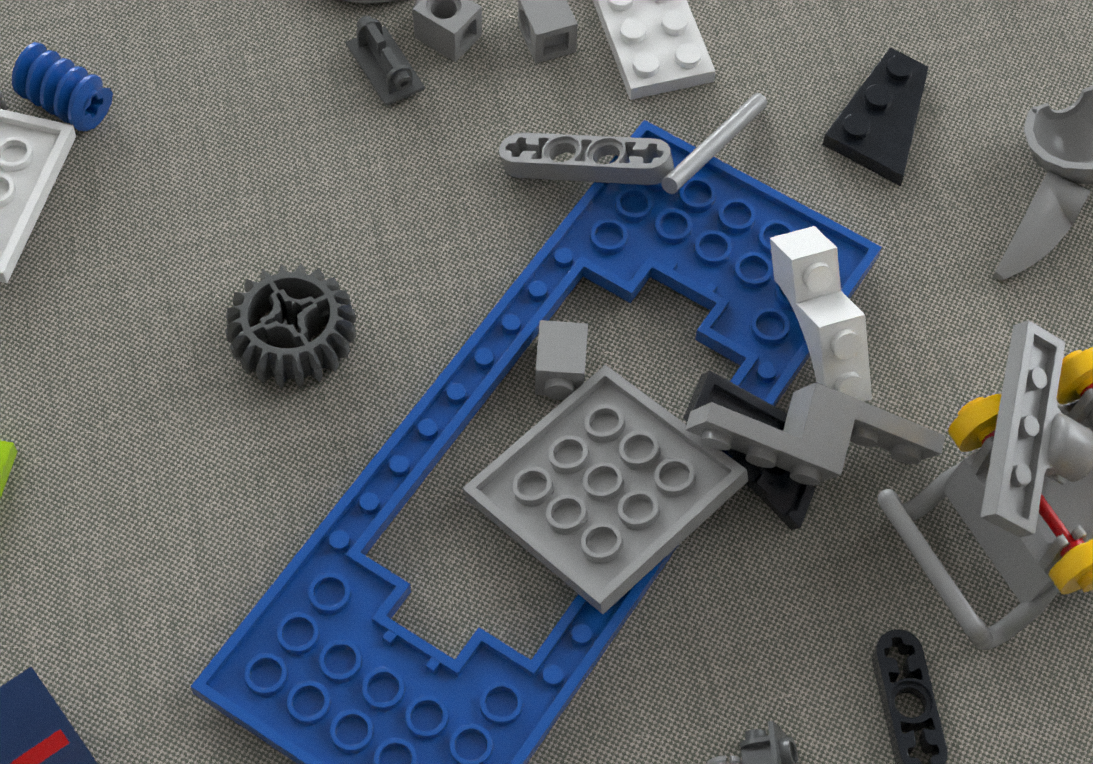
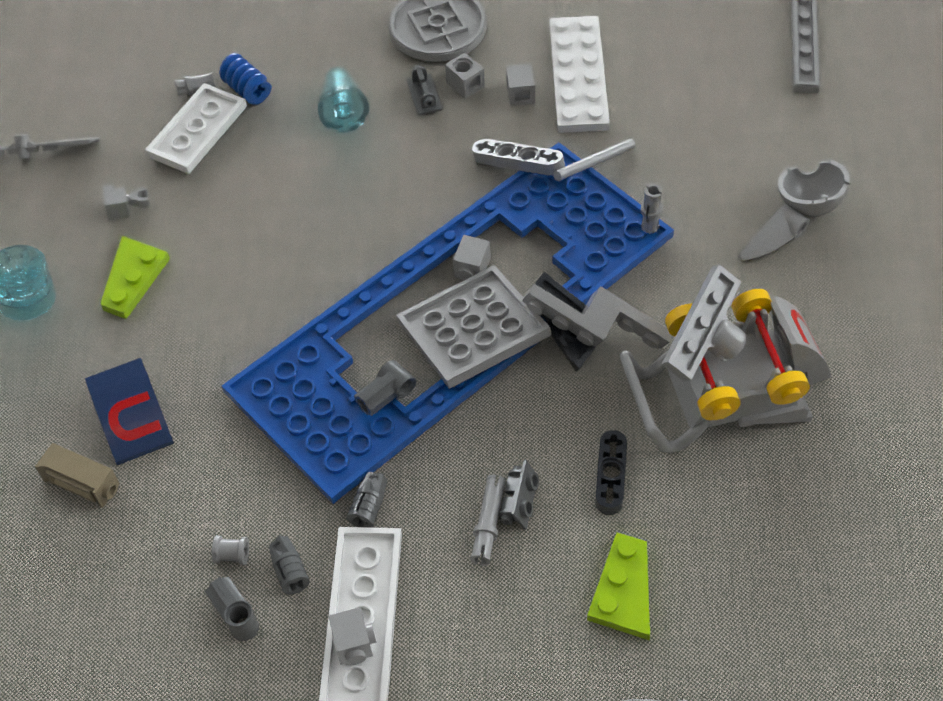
camera: 20 degrees right, 5 degrees down
dark grey gear [225,263,356,389] -> none
white arch [770,226,872,402] -> none
black wing [822,47,929,186] -> none
none -> clear light blue cone [317,67,369,133]
none -> dark grey piece [354,360,417,416]
none -> light grey pin [641,183,663,234]

